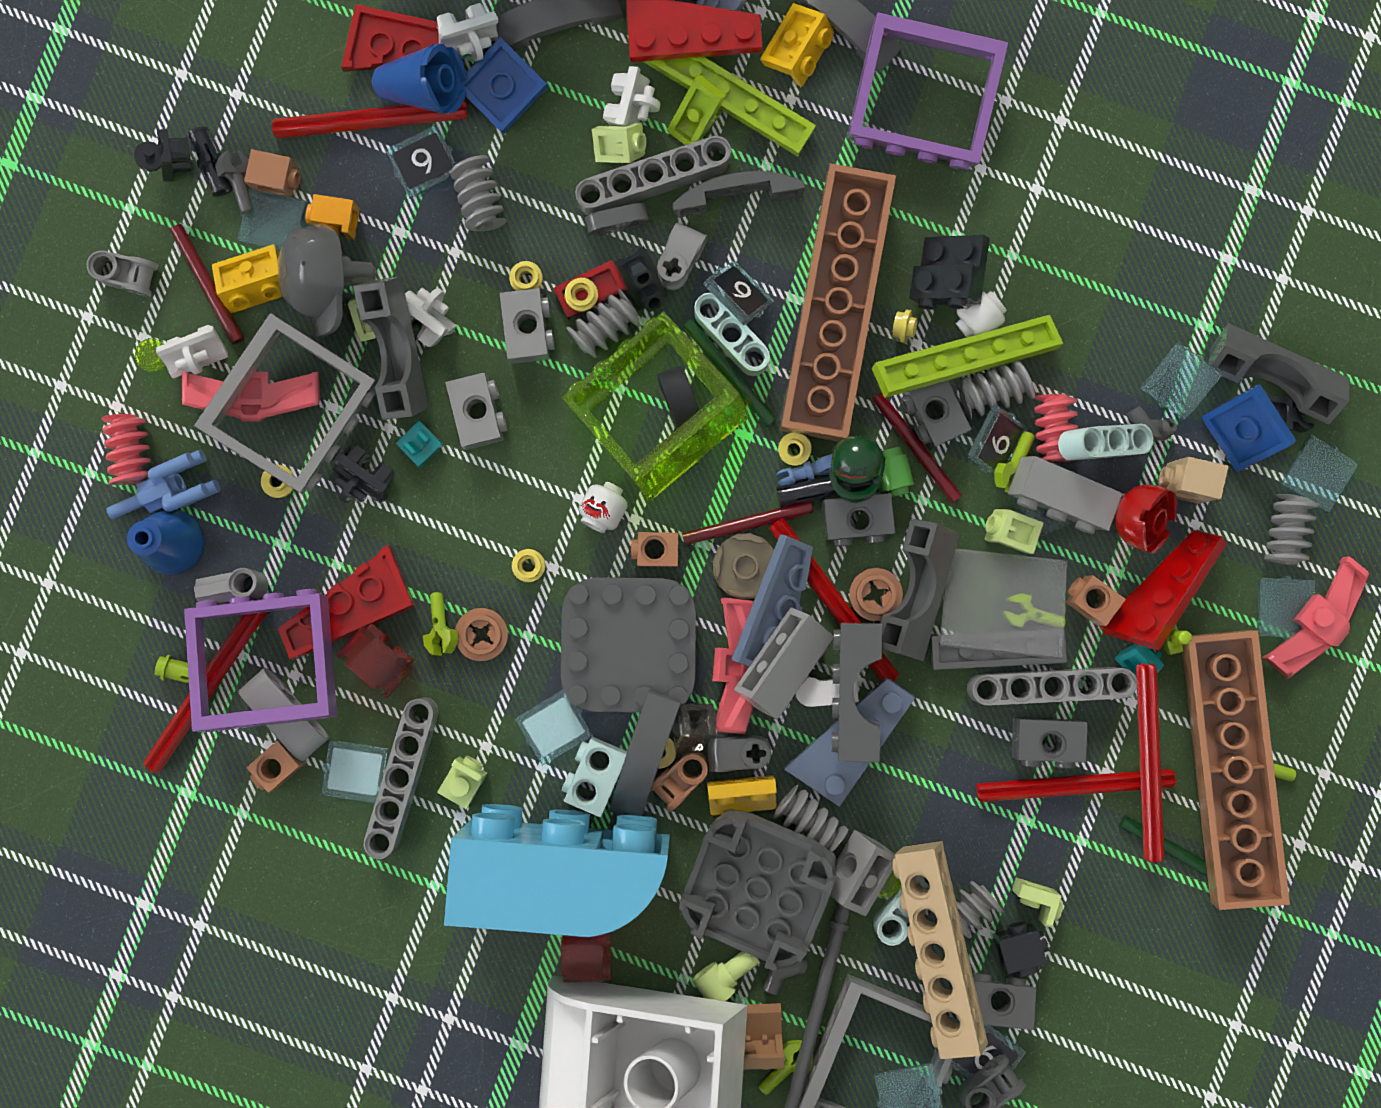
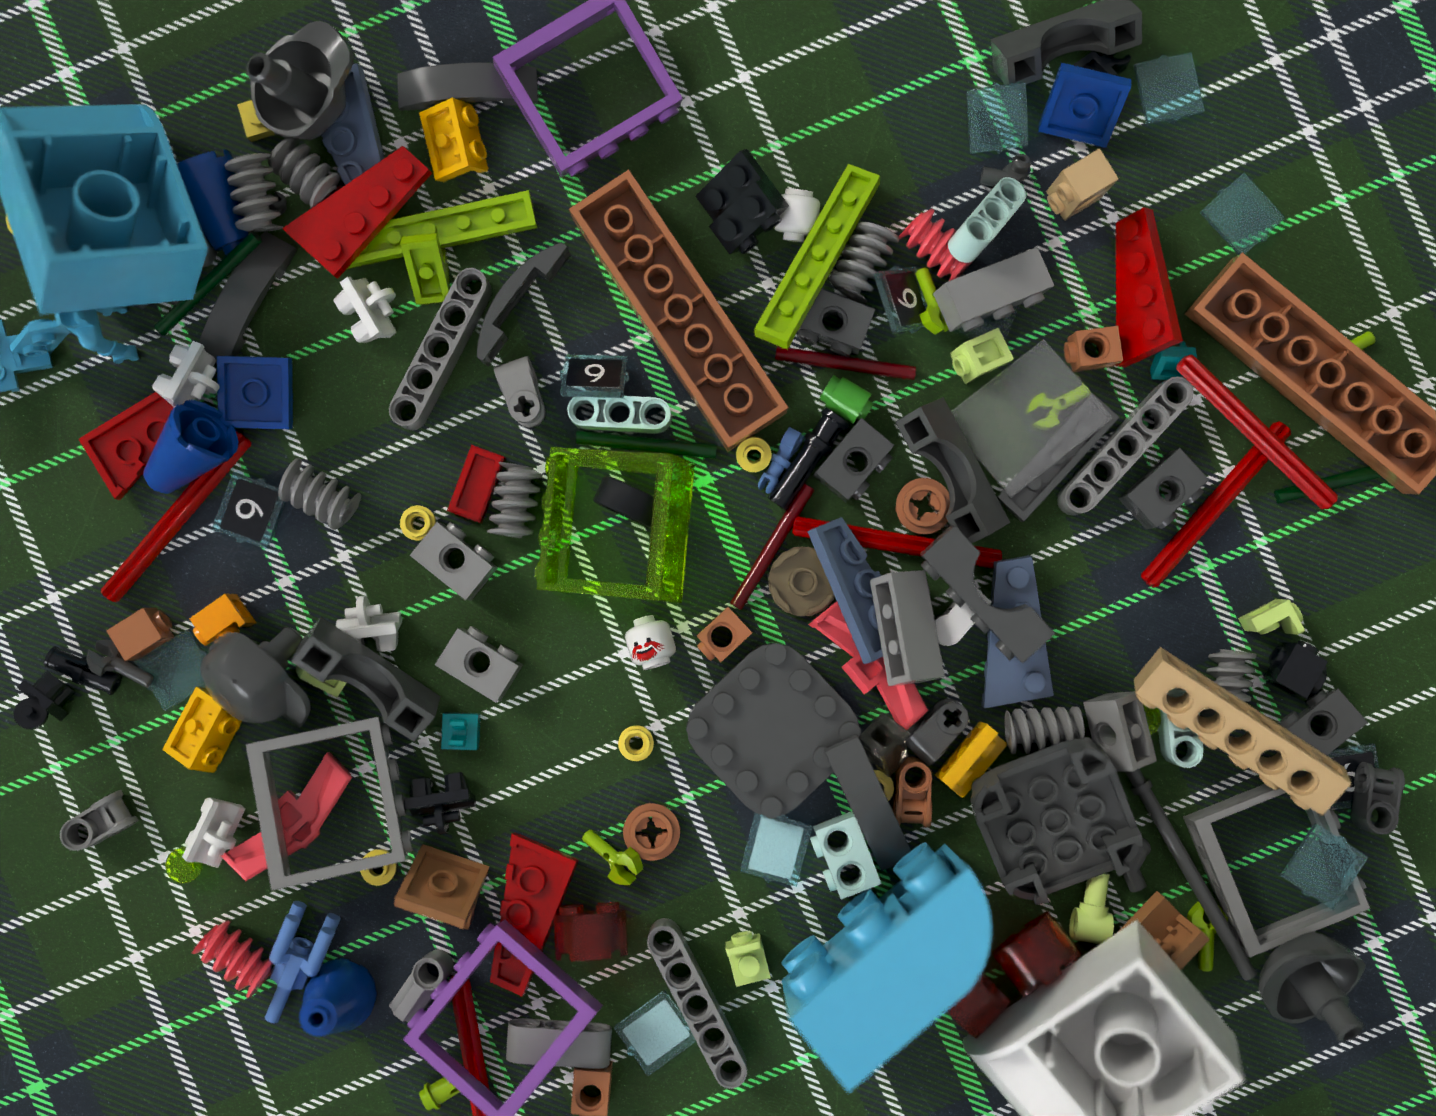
camera: 45 degrees left, 0 degrees up
dark red bar [170,224,244,344] -> none
light yellow plate [565,278,598,312] -> none
dark grey beam [585,203,649,236] -> none
yellowish green bracket [592,123,646,163] -> none
black hips [614,246,667,312] -> none
dark green helmet [830,435,885,503] -> none
light yellow plate [893,309,917,343] -> none
red cylinder [1114,485,1178,553] -> none
lime bar [1162,625,1192,655] -> none
coral plate [1262,556,1369,679] -> none
light grey piece [1264,494,1319,565] -> none
none -> medium nougat bracket [394,844,490,930]
none -> clear red brick [992,911,1082,997]

